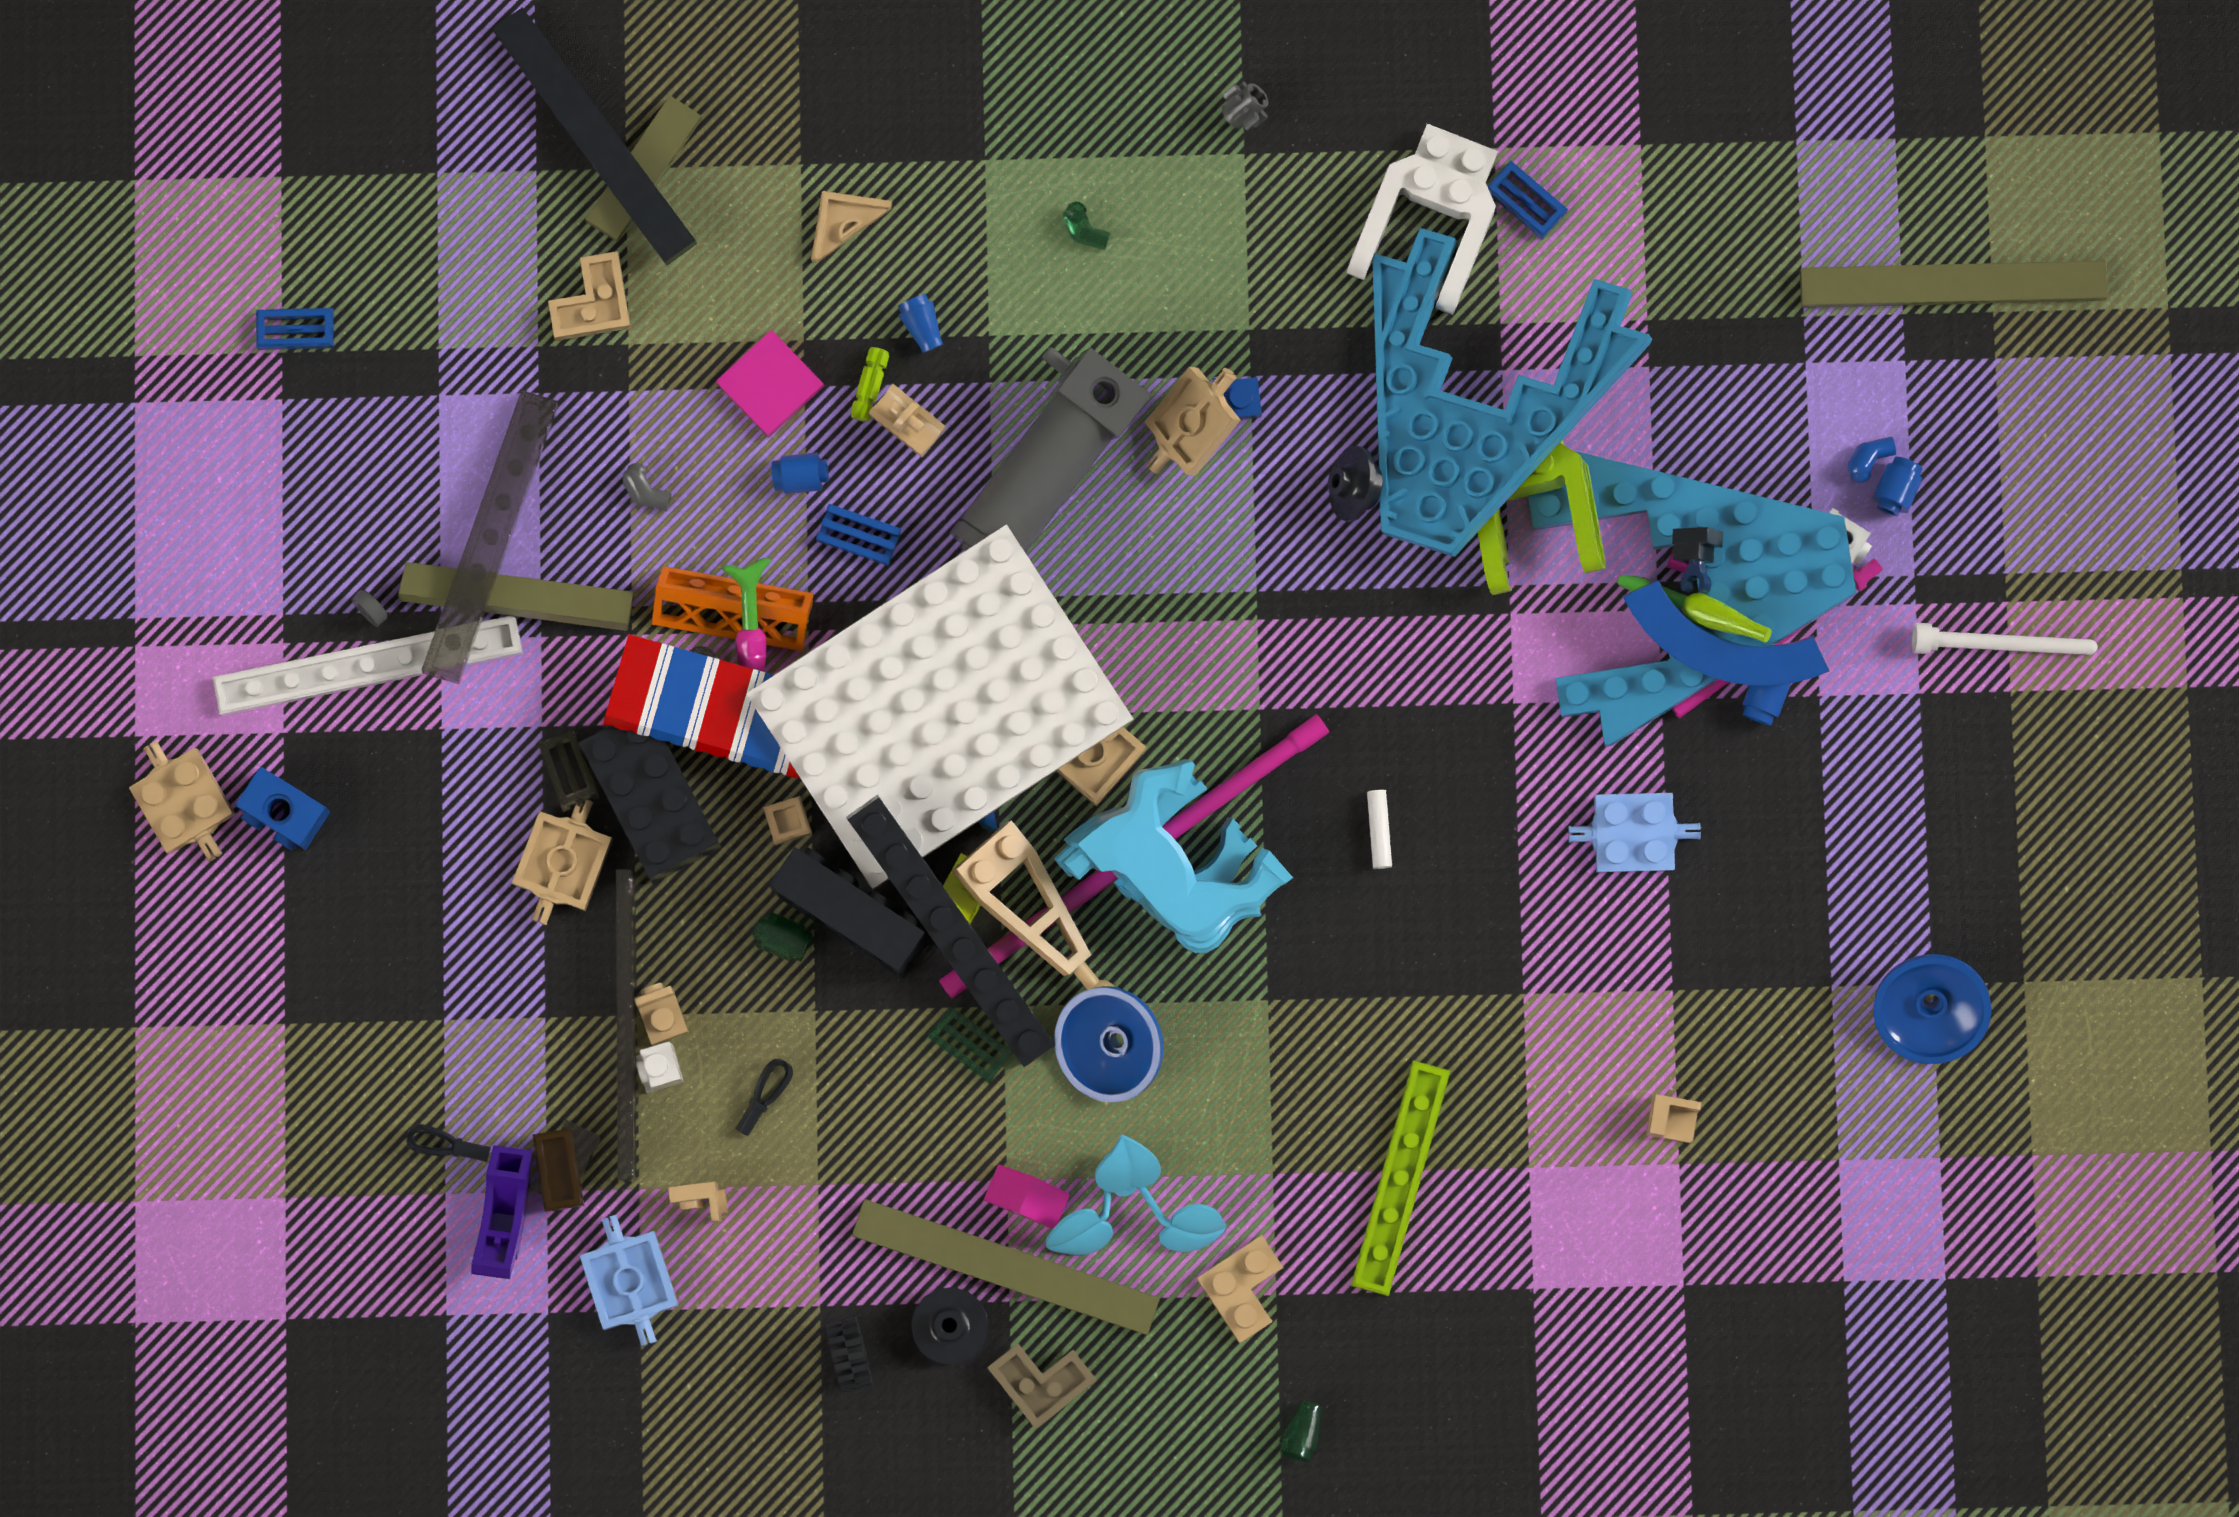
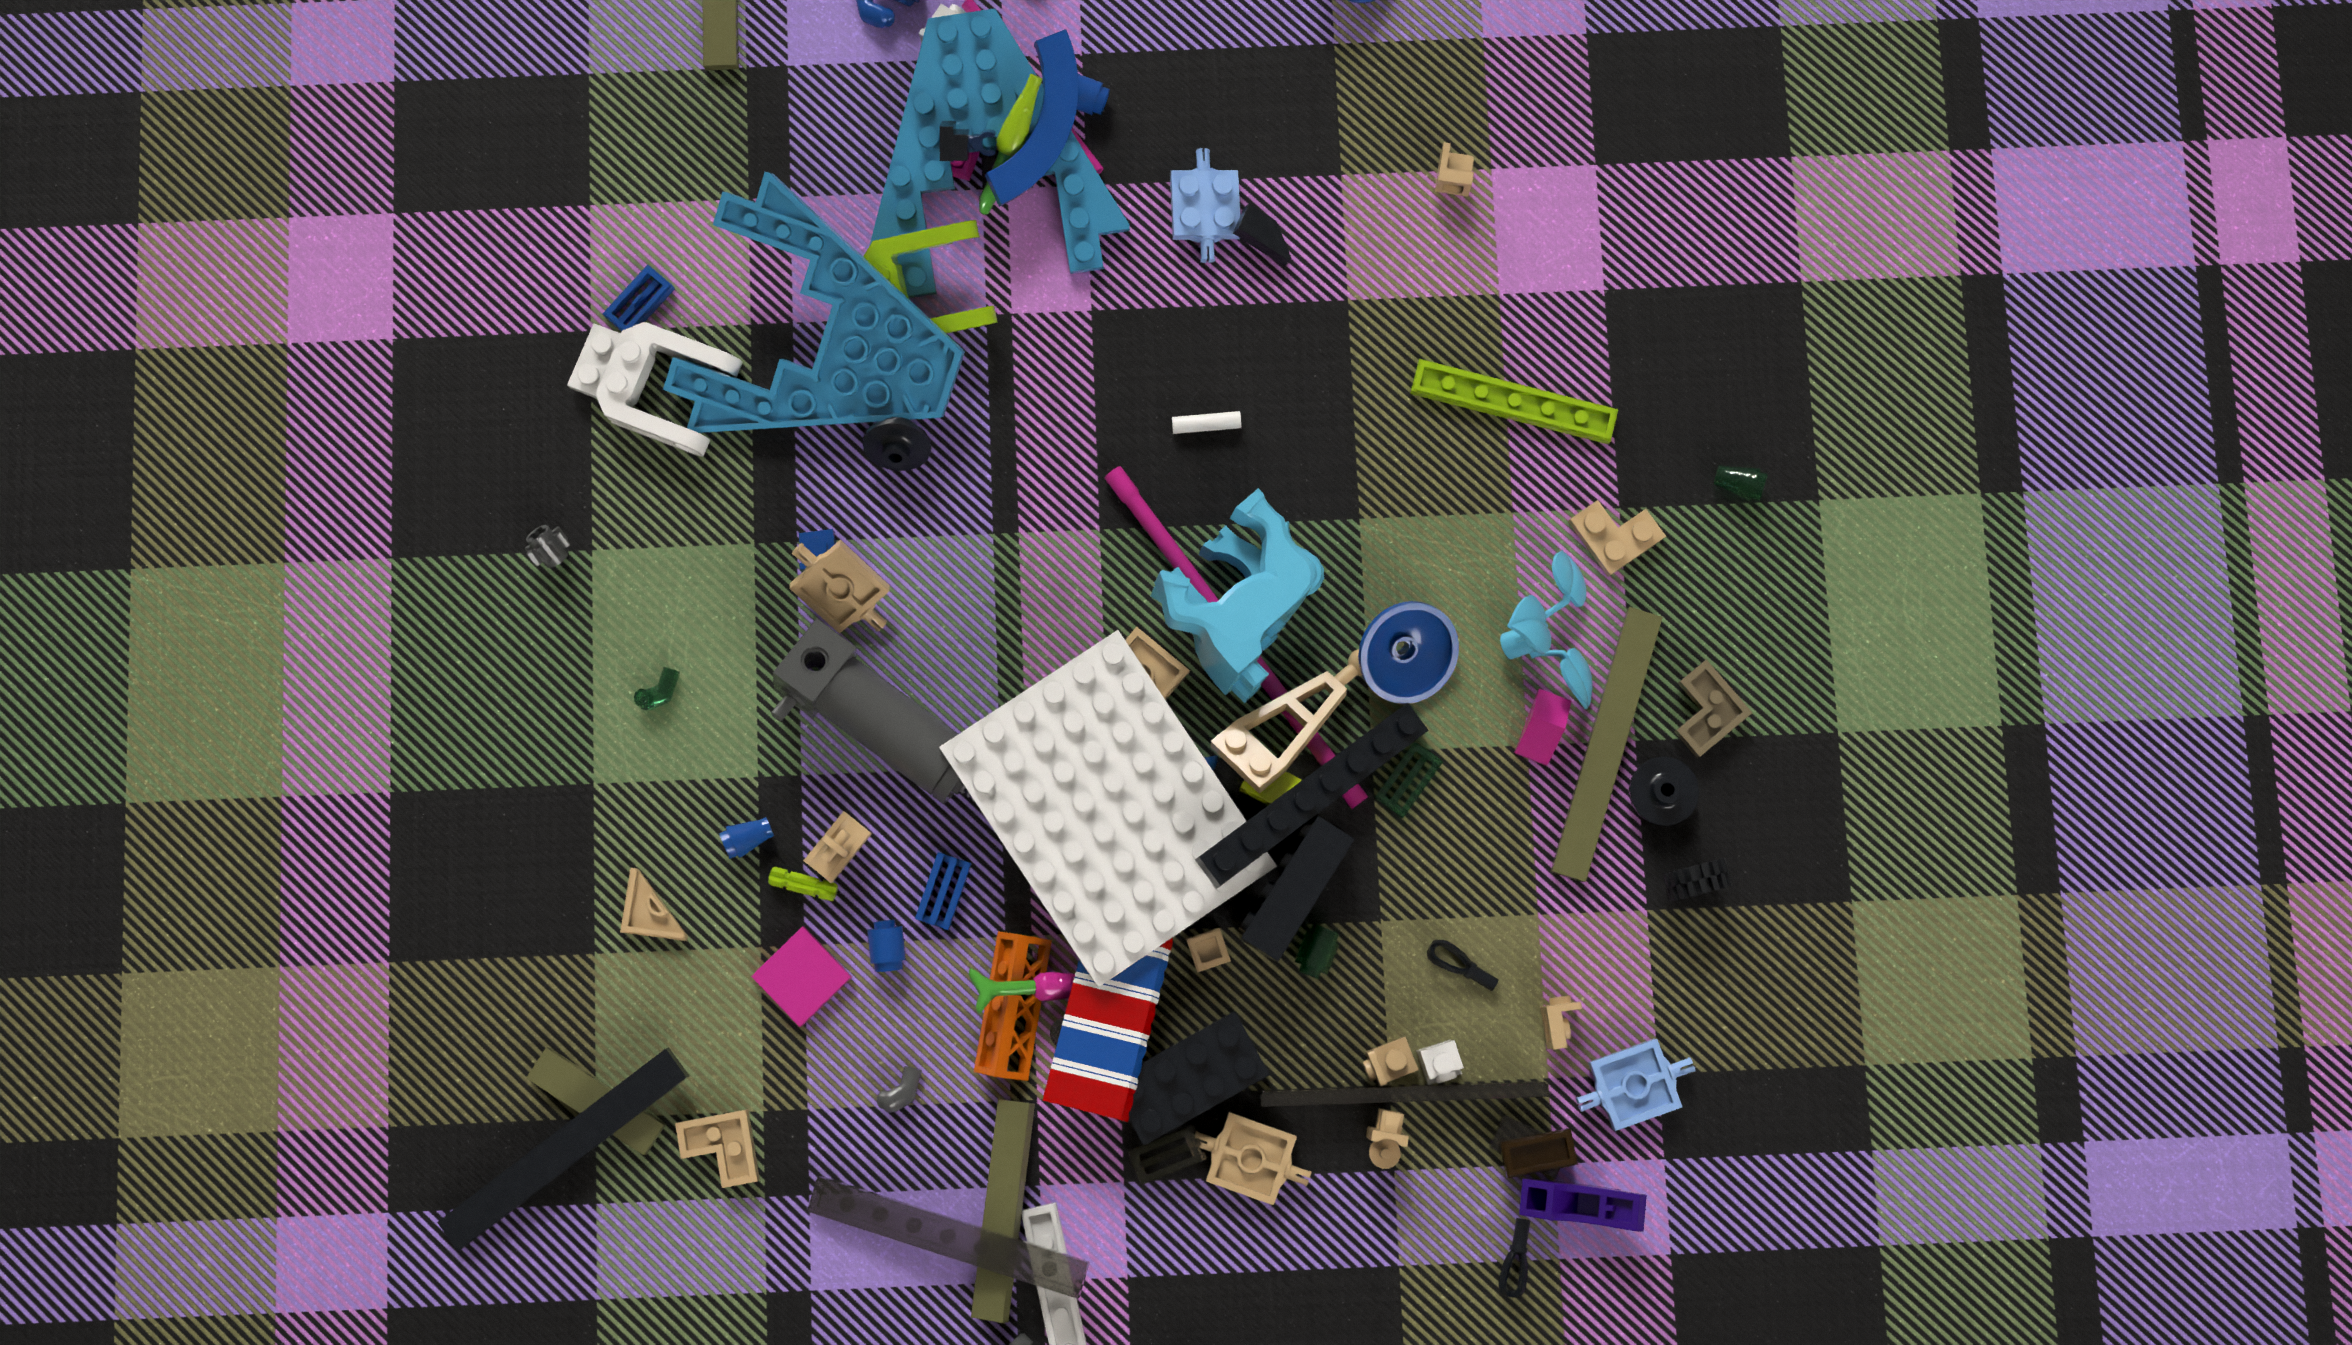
camera: 90 degrees left, 0 degrees up
none -> black tile [1233,203,1291,266]
none -> tan hips [1366,1108,1409,1169]

